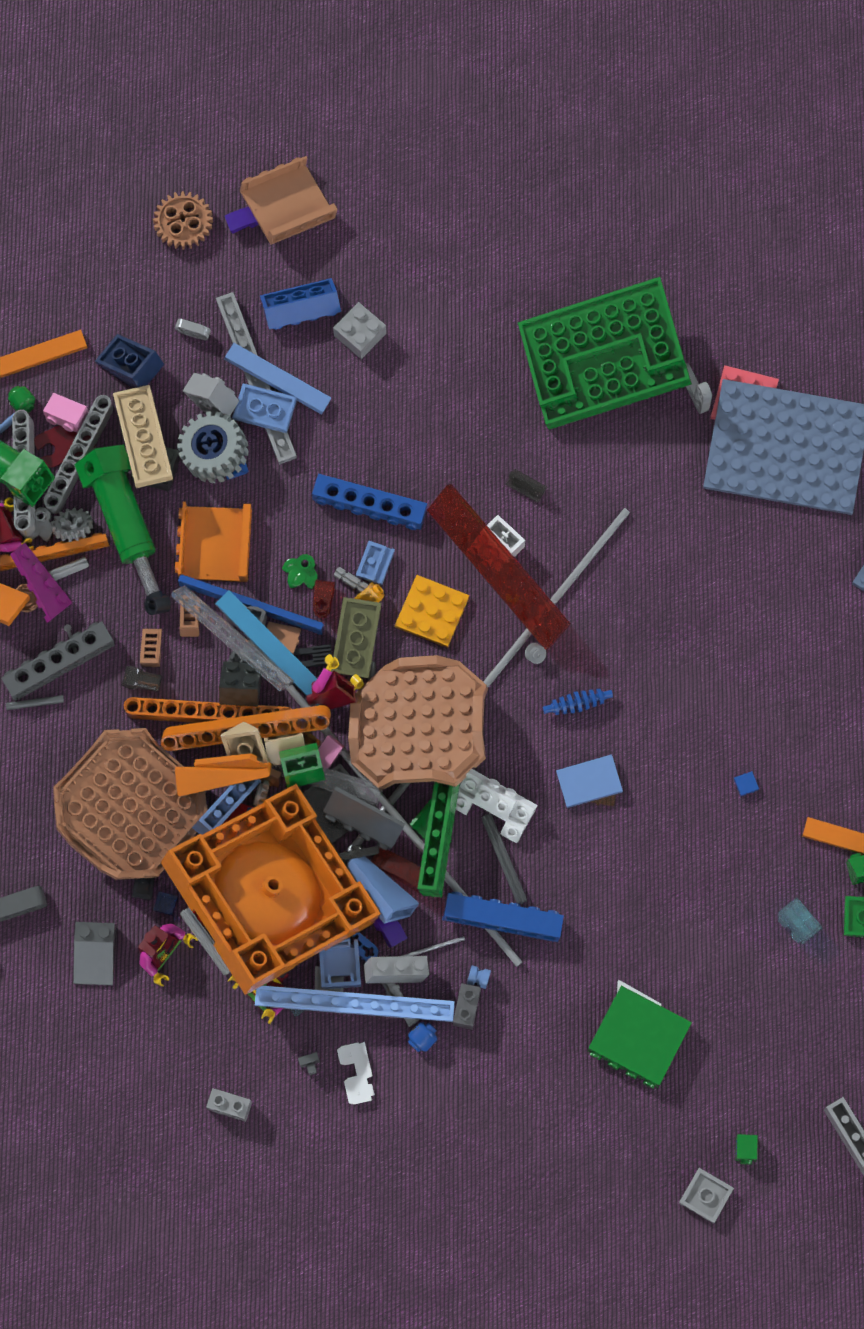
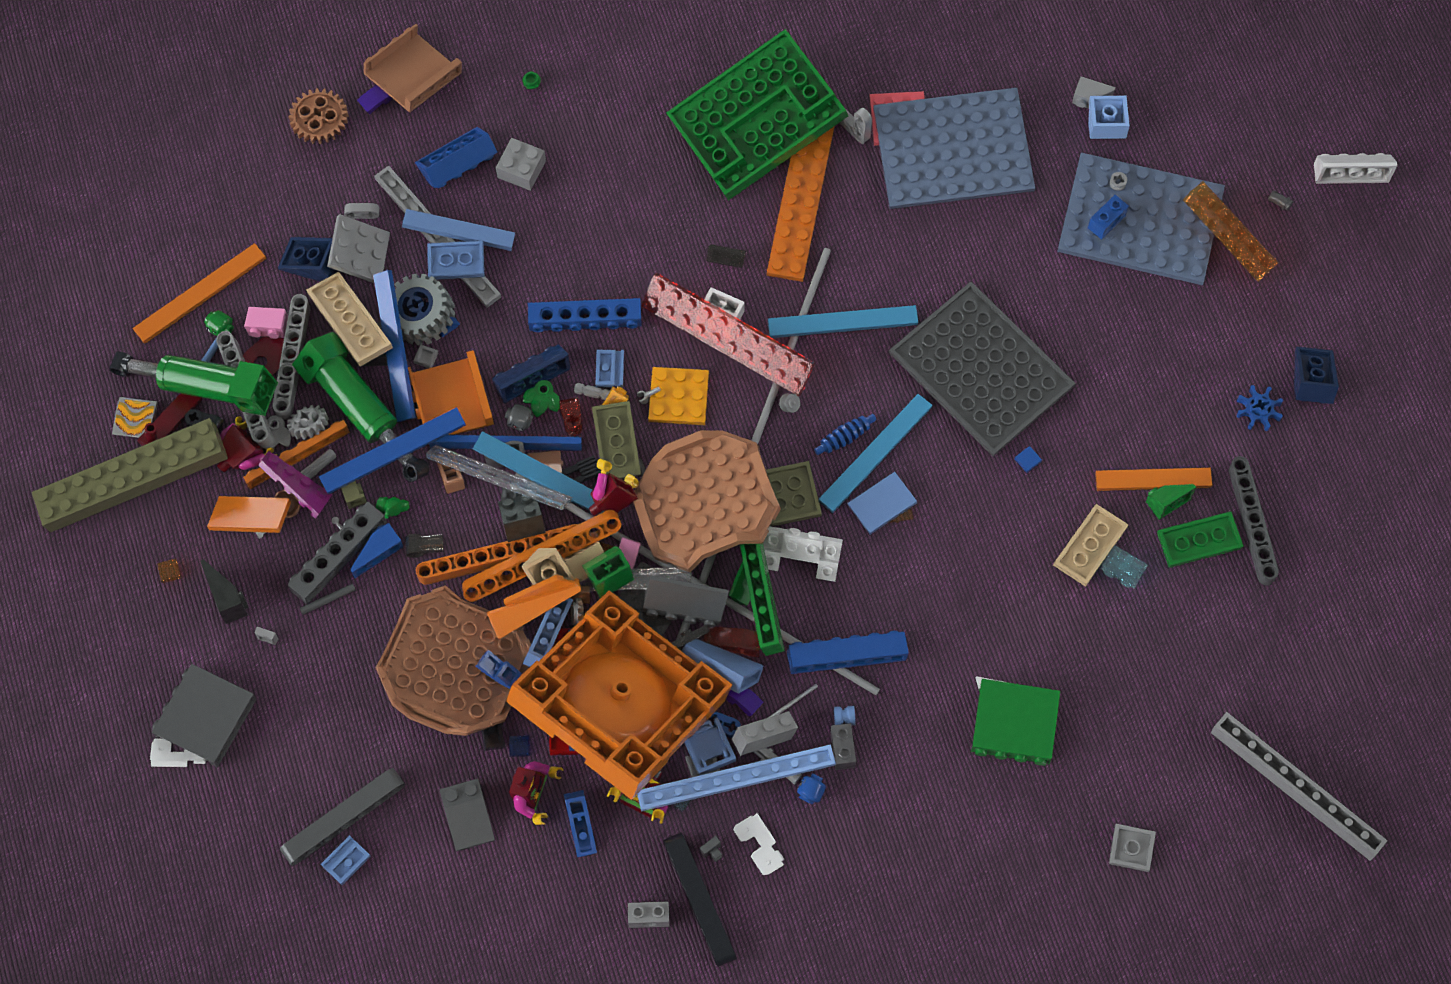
camera: 20 degrees left, 5 degrees down
nougat slope [140,629,162,667] -> none
light grey axle [180,908,230,975] -> none
light grey brick [183,373,239,416] -> none
dark grey axle [482,814,527,905] -> none
green brick [735,1134,758,1165] -> none
none -> blue tile [319,407,466,494]
none -> light grey plate [327,214,390,283]
none -> olive brick [341,481,367,509]
none -> blue slope [350,523,403,578]
none -> blue tile [373,270,416,422]
none -> green animal [376,497,410,519]
none -> light grey tile [413,345,438,368]
none -> blue slope [475,650,522,689]
none -> dark blue slope [492,344,570,404]
none -> dark grey head [504,404,534,432]
none -> green plate [522,71,541,89]
none -> blue slope [564,790,597,857]
none -> light grey hand [637,386,661,404]
none -> black beam [663,832,737,967]
none -> olive plate [766,461,822,526]
none -> orange plate [767,126,835,282]
none -> dark azure tile [767,305,918,338]
none -> dark azure tile [819,394,932,513]
none -> dark grey plate [889,282,1076,457]
none -> tan plate [1053,504,1128,587]

